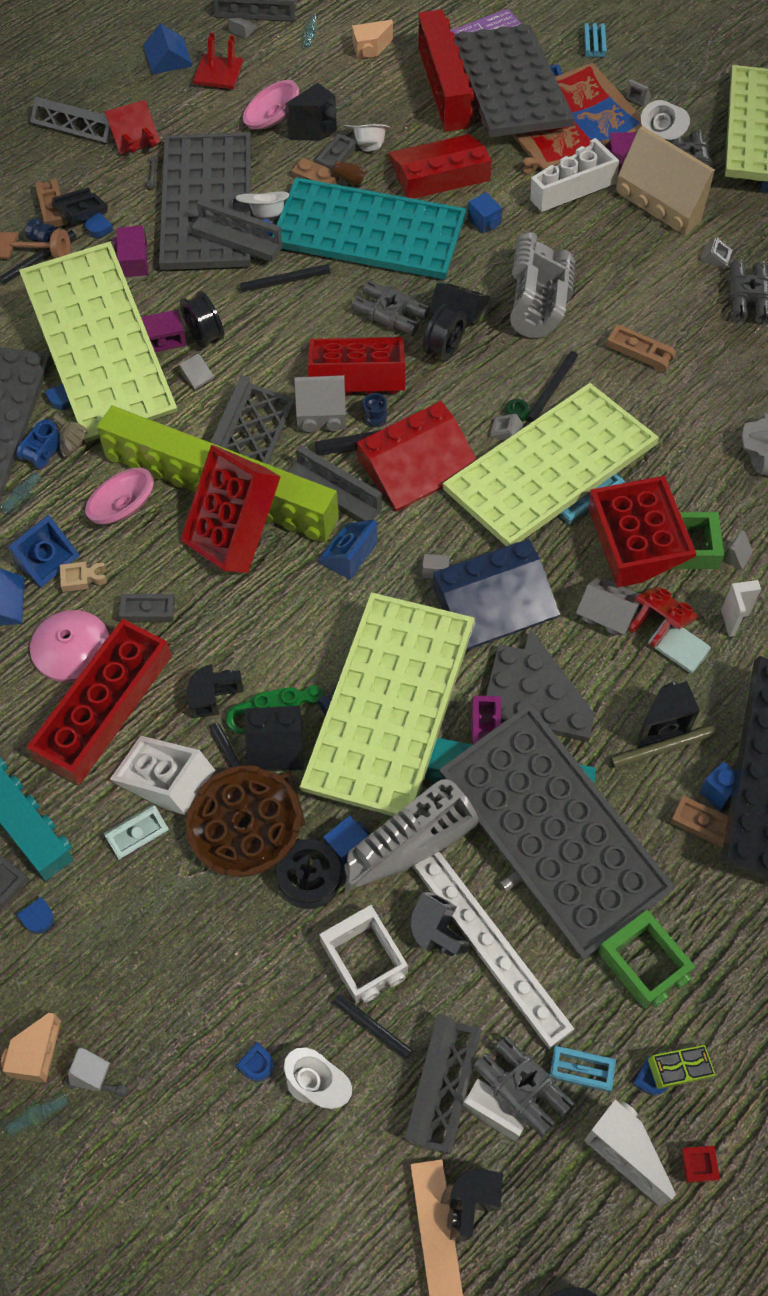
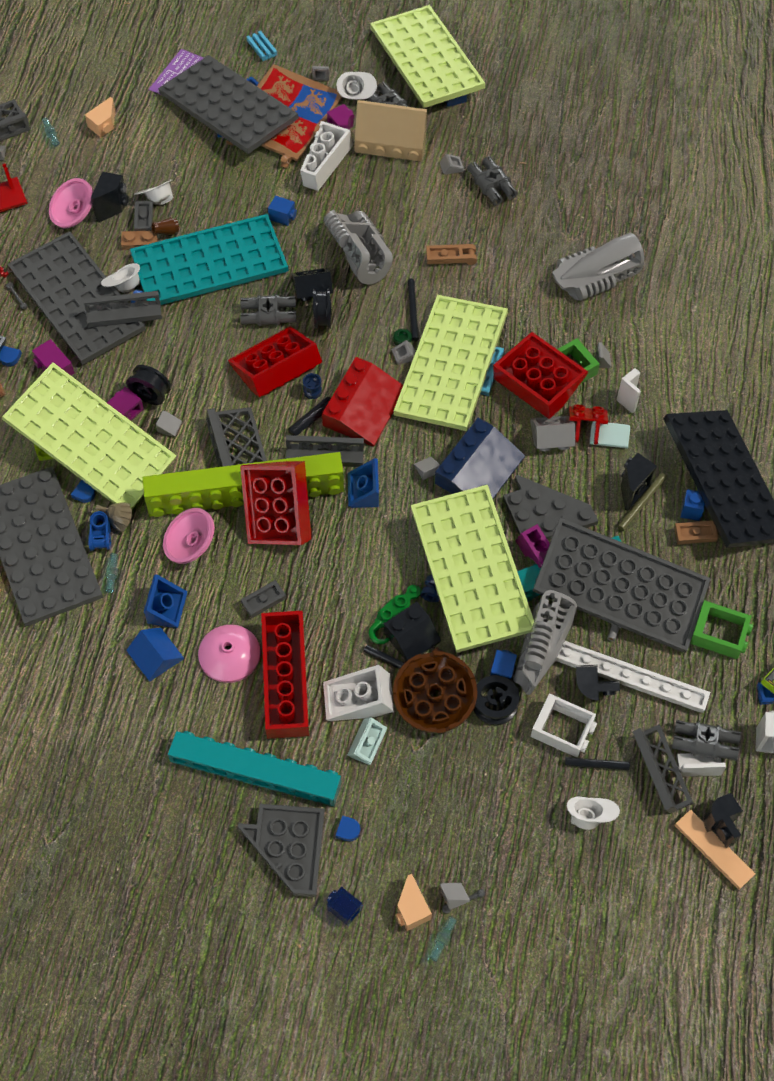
camera: 35 degrees left, 0 degrees up
tan plate [60,562,107,592] -> none
black brick [187,664,244,718] -> none
blue tile [236,1042,274,1082] -> none
black bar [240,264,330,292] -> none
light grey slope [295,376,346,432] -> none
red slope [388,134,492,199] -> none
red brick [418,9,474,132] -> none
medium azure tile [549,1046,616,1093] -> none

